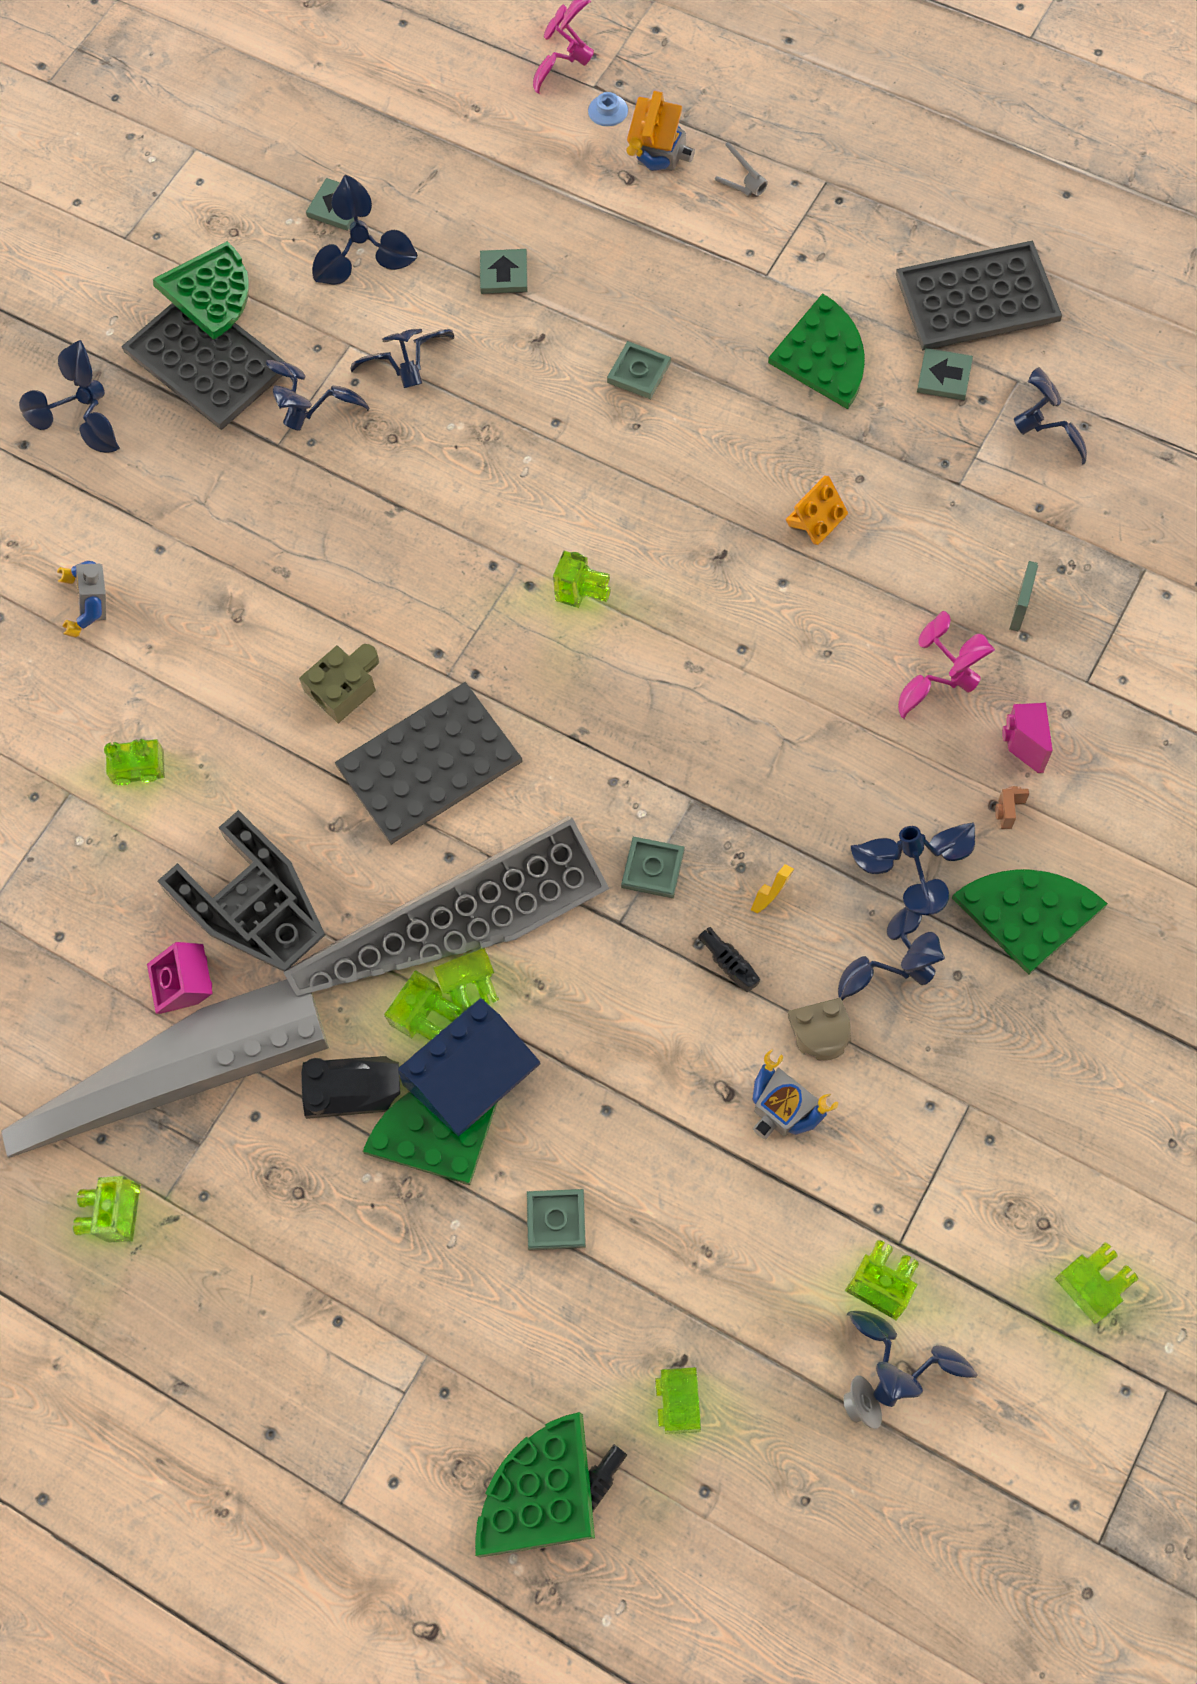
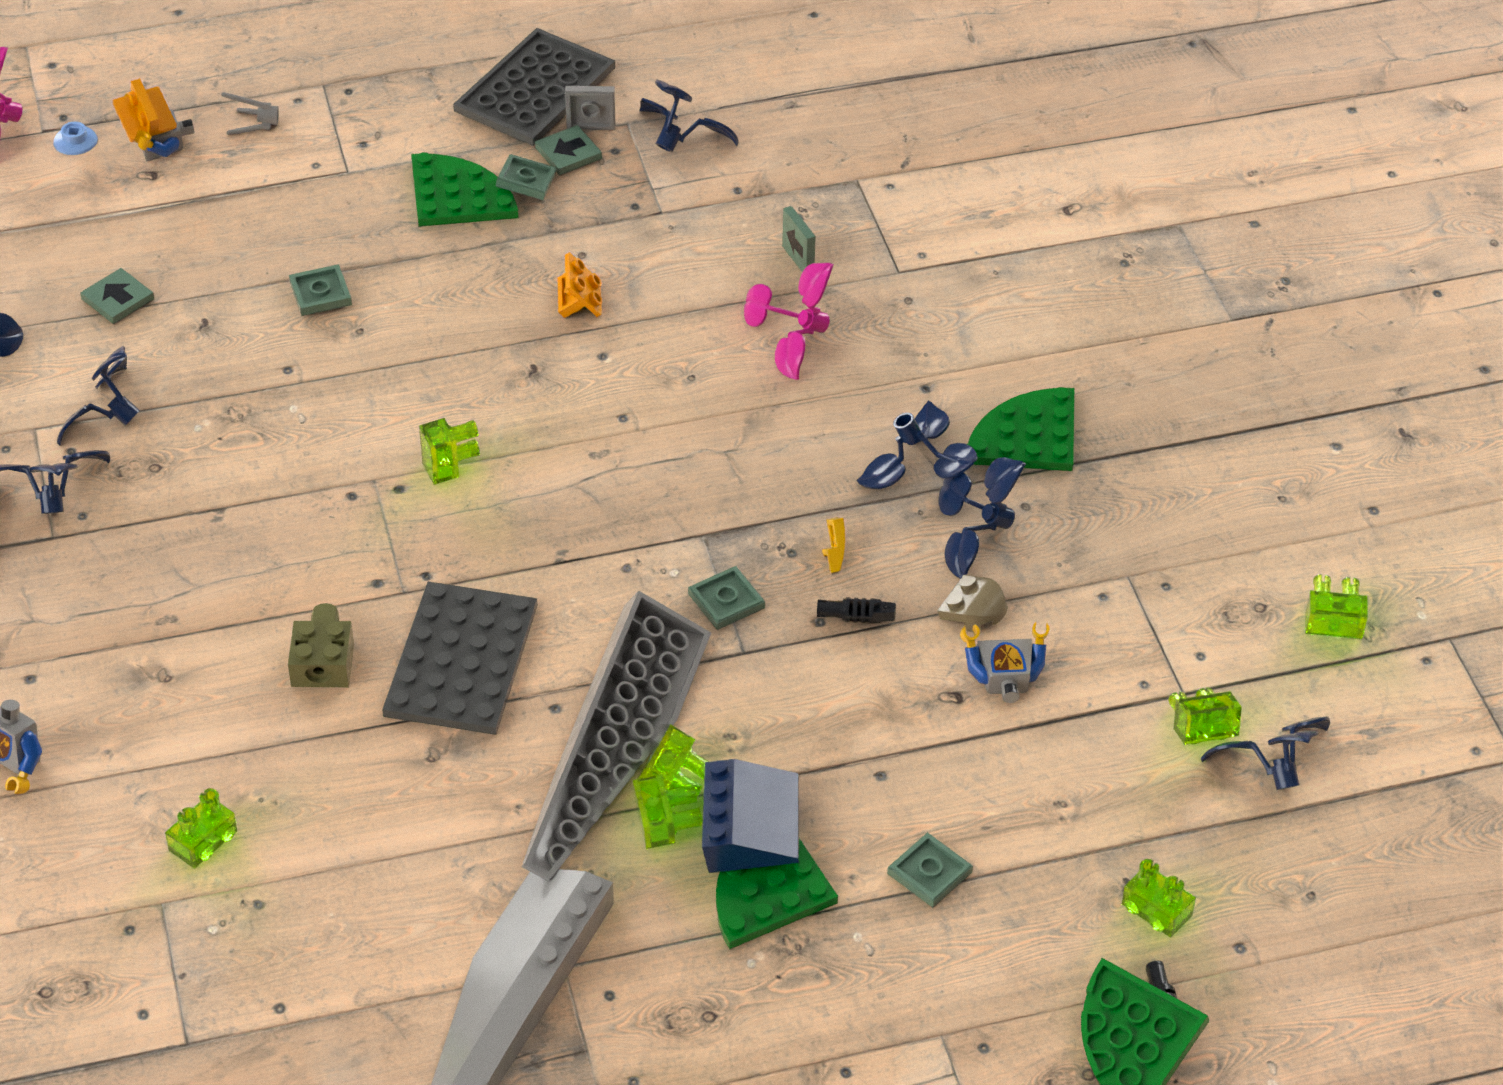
camera: 50 degrees left, 20 degrees down
dark pink slope [147,942,213,1014] -> none
dark grey wedge [158,810,326,972] -> none
black slope [301,1056,400,1119] -> none
light grey piece [844,1376,882,1429] -> none
nougat bracket [995,786,1029,829] -> none
dark pink slope [1002,703,1053,773] -> none
none -> sand green tile [496,154,557,200]
none -> light grey tile [565,86,616,130]

